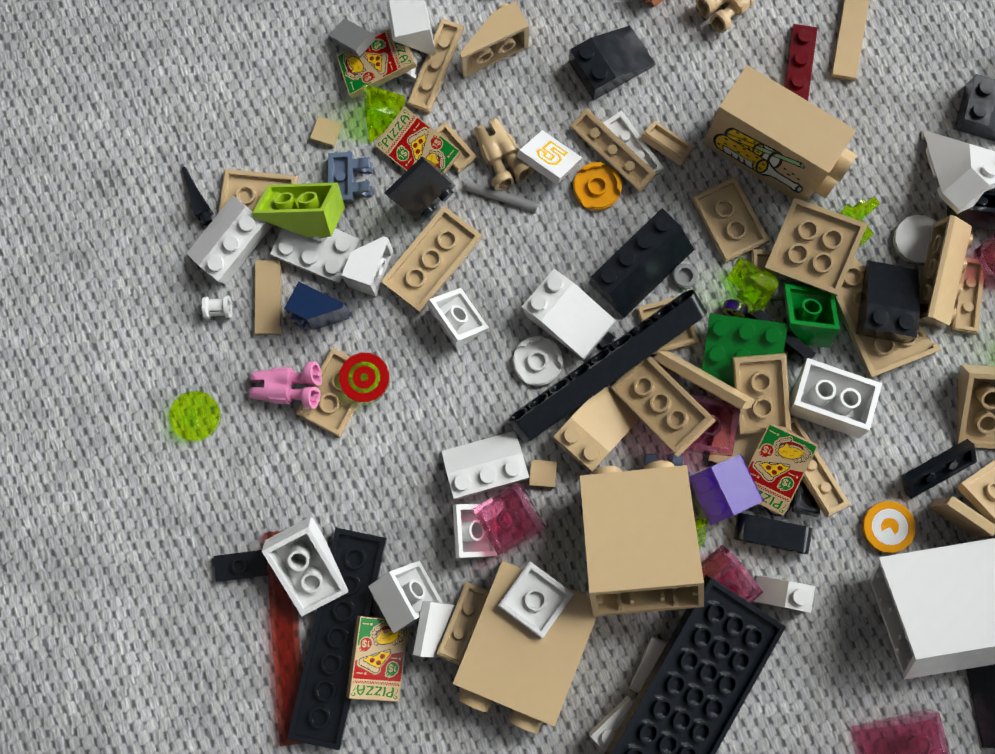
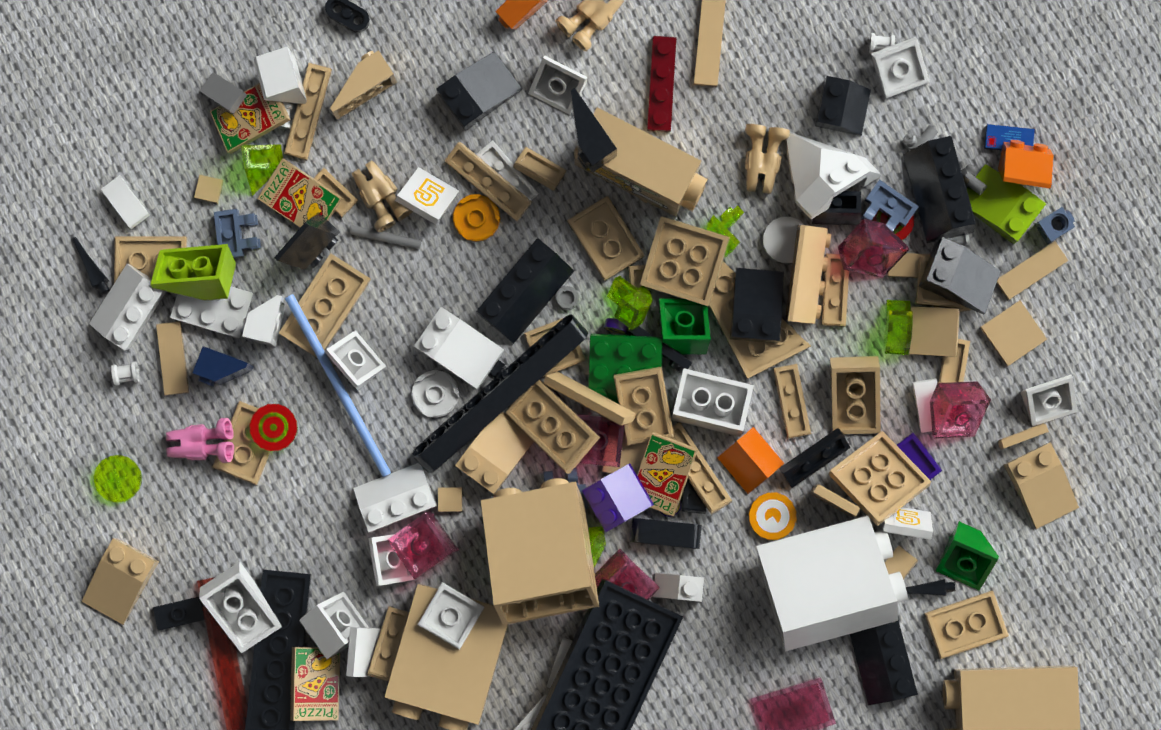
camera: 10 degrees left, 5 degrees up
none -> tan slope [81,538,159,625]
none -> white slope [101,175,150,229]
none -> light blue piece [285,294,391,477]
none -> white slope [528,56,587,115]
none -> black slope [571,88,617,173]
none -> orange slope [717,427,784,494]
none -> tan piece [745,124,790,194]
none -> tan tile [773,364,811,439]

